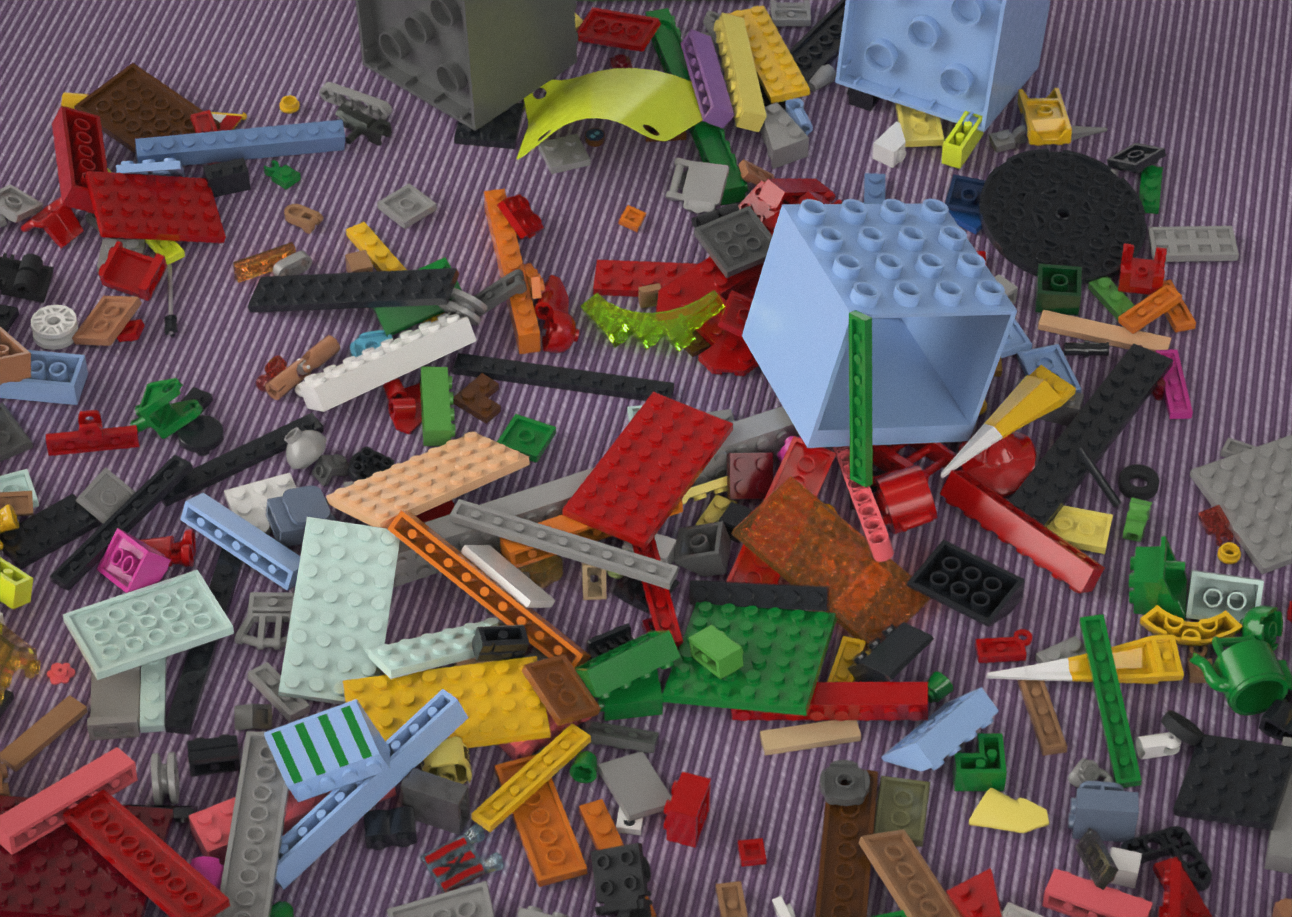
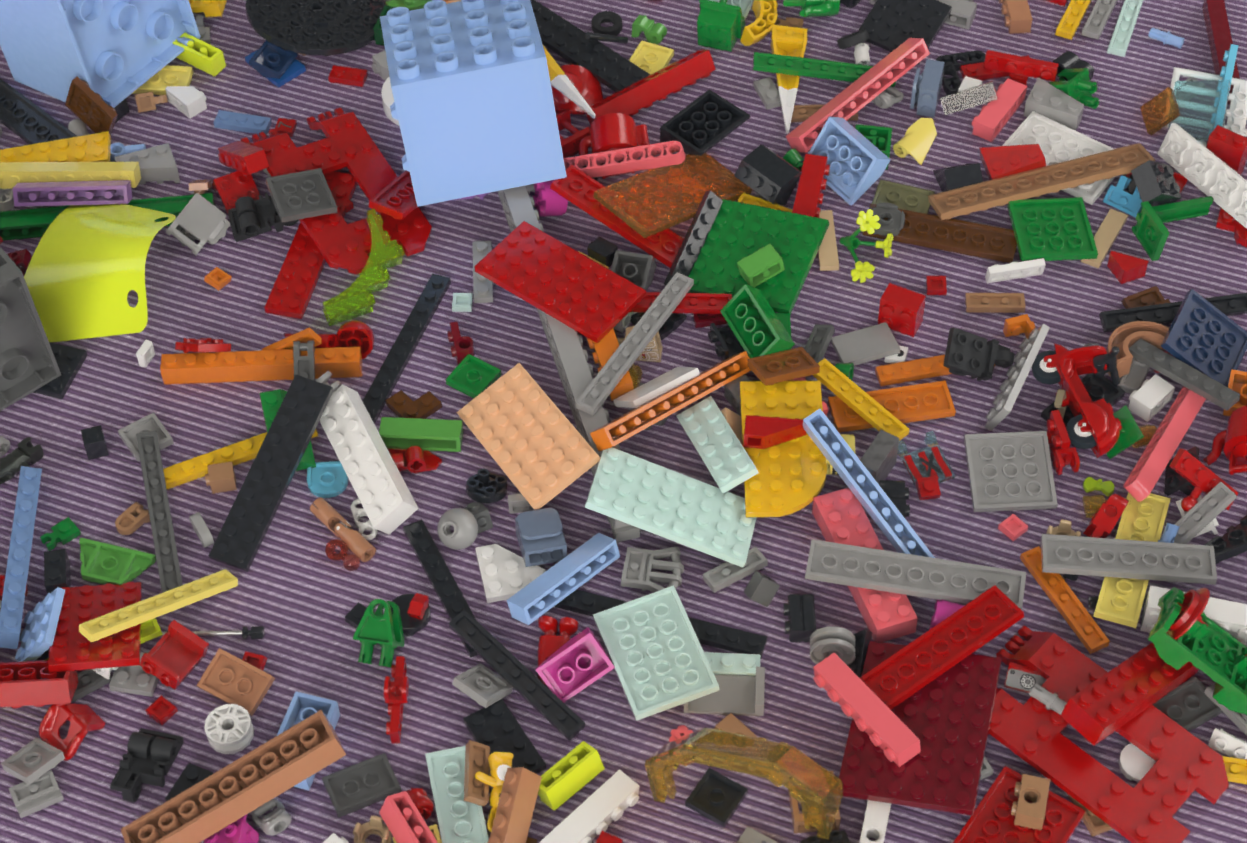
camera: 80 degrees left, 5 degrees up
clear orange plate [233,242,296,283] -> none
light blue slope [264,699,390,802] -> none
black brick [472,625,529,662] -> none
medium nougat tile [639,283,661,308] -> none
dark red plate [727,453,773,499] -> none
green plate [849,310,873,487] -> none
red hinge [975,629,1032,663] -> none
none -> reddish brown plate [65,77,118,136]
none -> bright green wing [79,537,156,585]
none -> light yellow plate [79,569,238,642]
none -> black brick [81,425,109,460]
none -> medium nougat plate [135,92,168,113]
none -> white tile [136,340,155,368]
none -> dark grey plate [136,431,185,607]
none -> red tile [145,695,178,726]
none -> red piece [407,593,429,620]
none -> dark red plate [447,321,475,364]
none -> red slope [743,415,807,449]
none -> coral brick [786,38,930,153]
none -> neon yellow plant [840,209,893,283]
none -> red plate [915,476,941,500]
none -> black slope [933,163,983,192]

